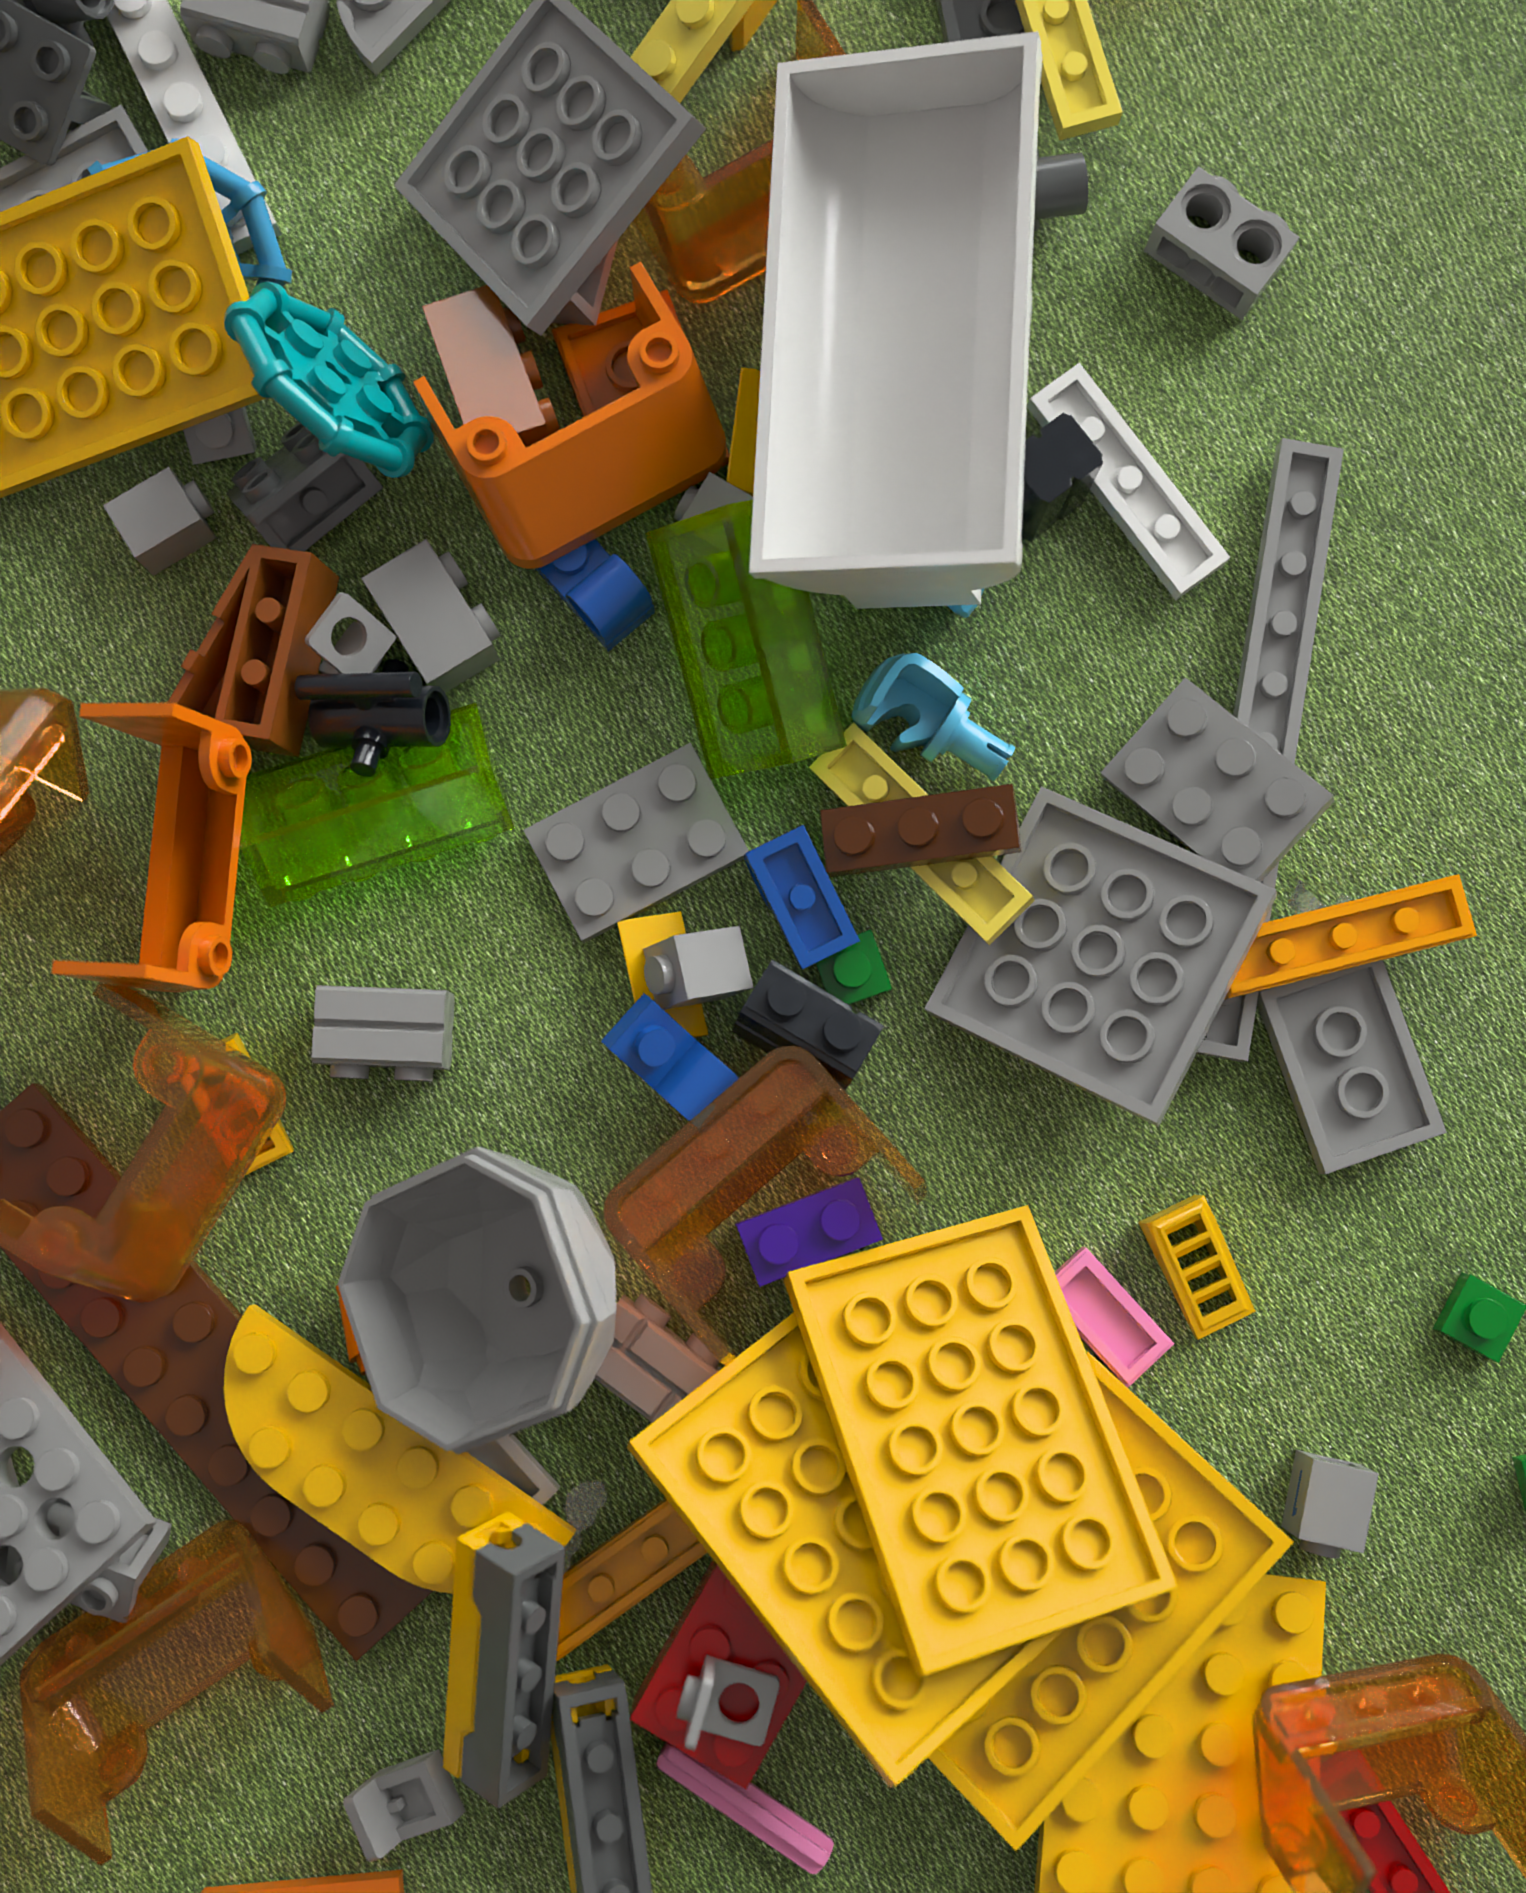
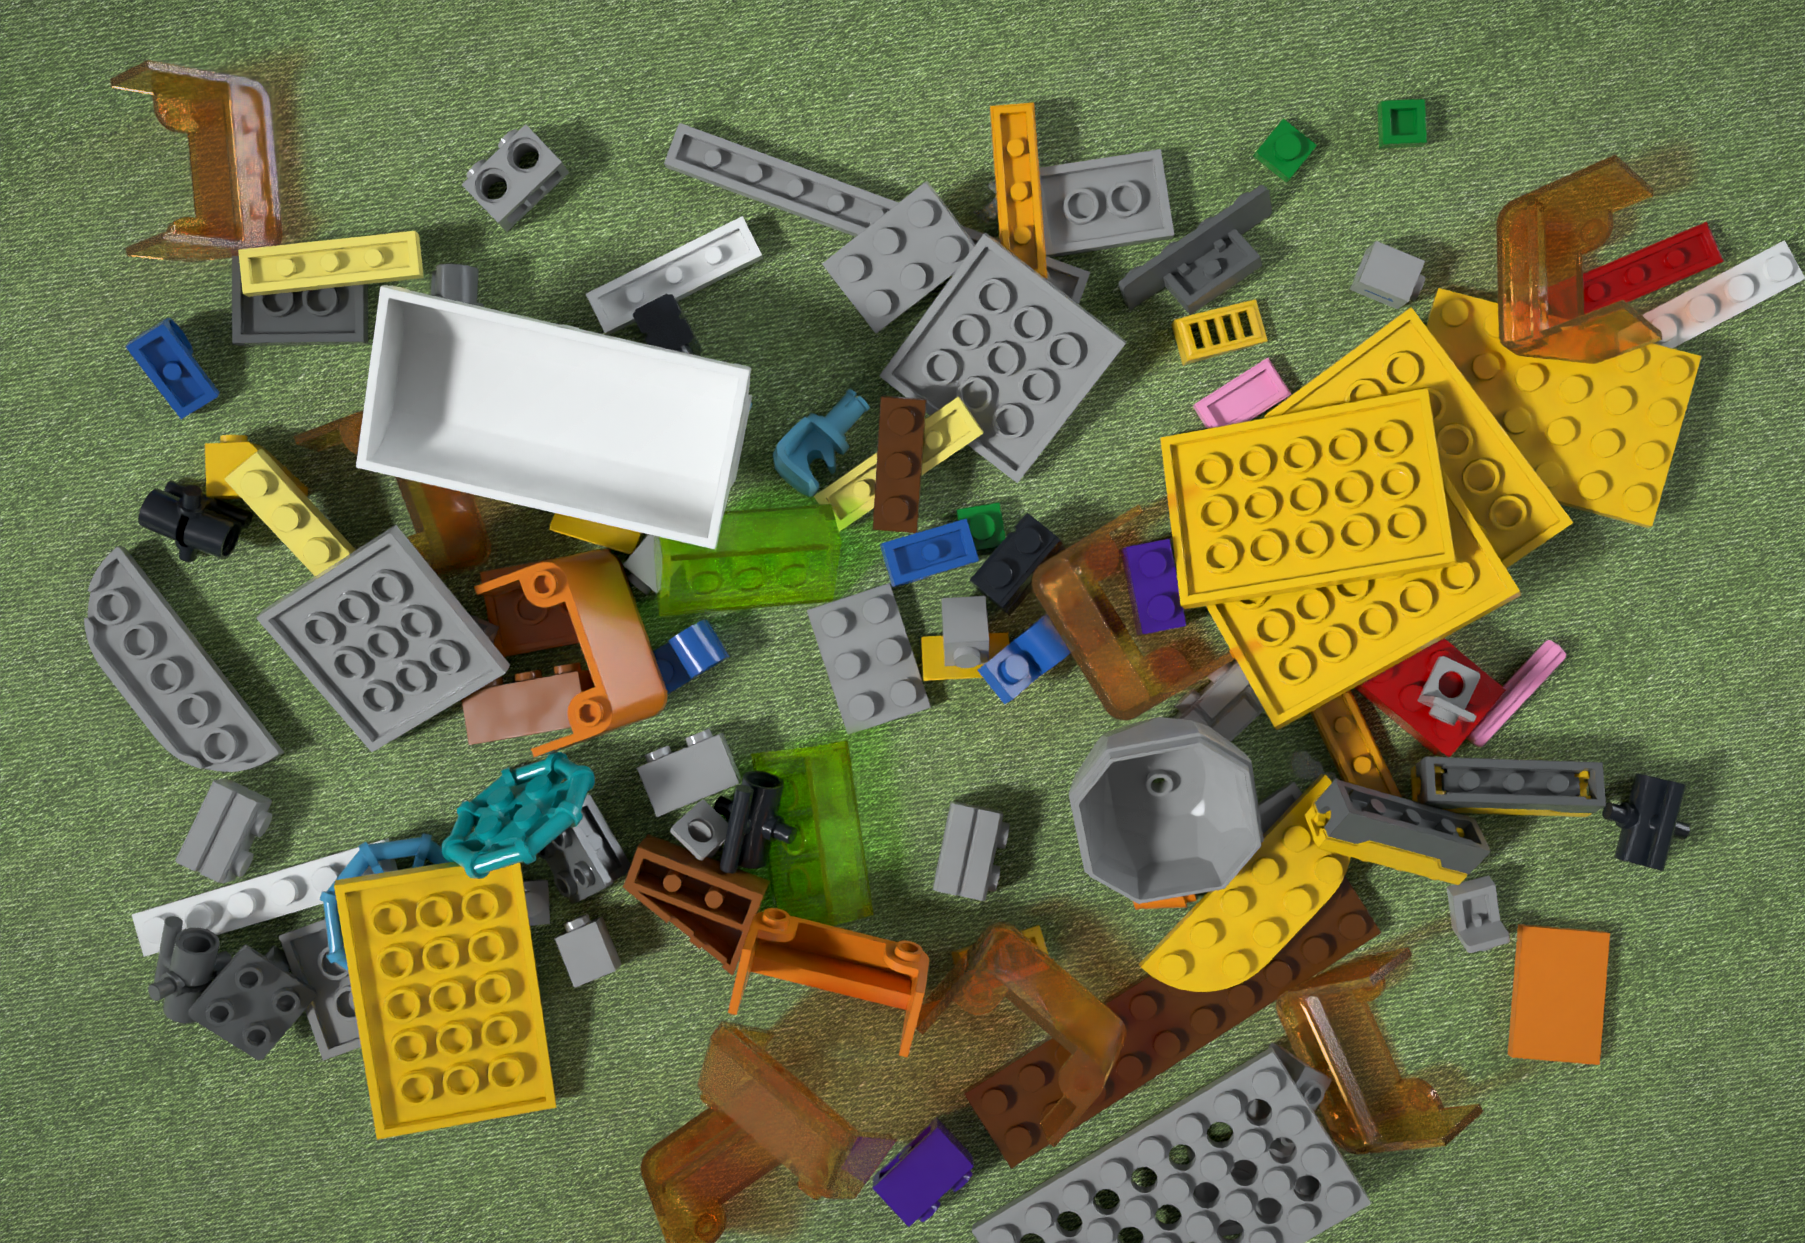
camera: 75 degrees left, 5 degrees up
none -> dark grey bracket [1119,185,1272,315]

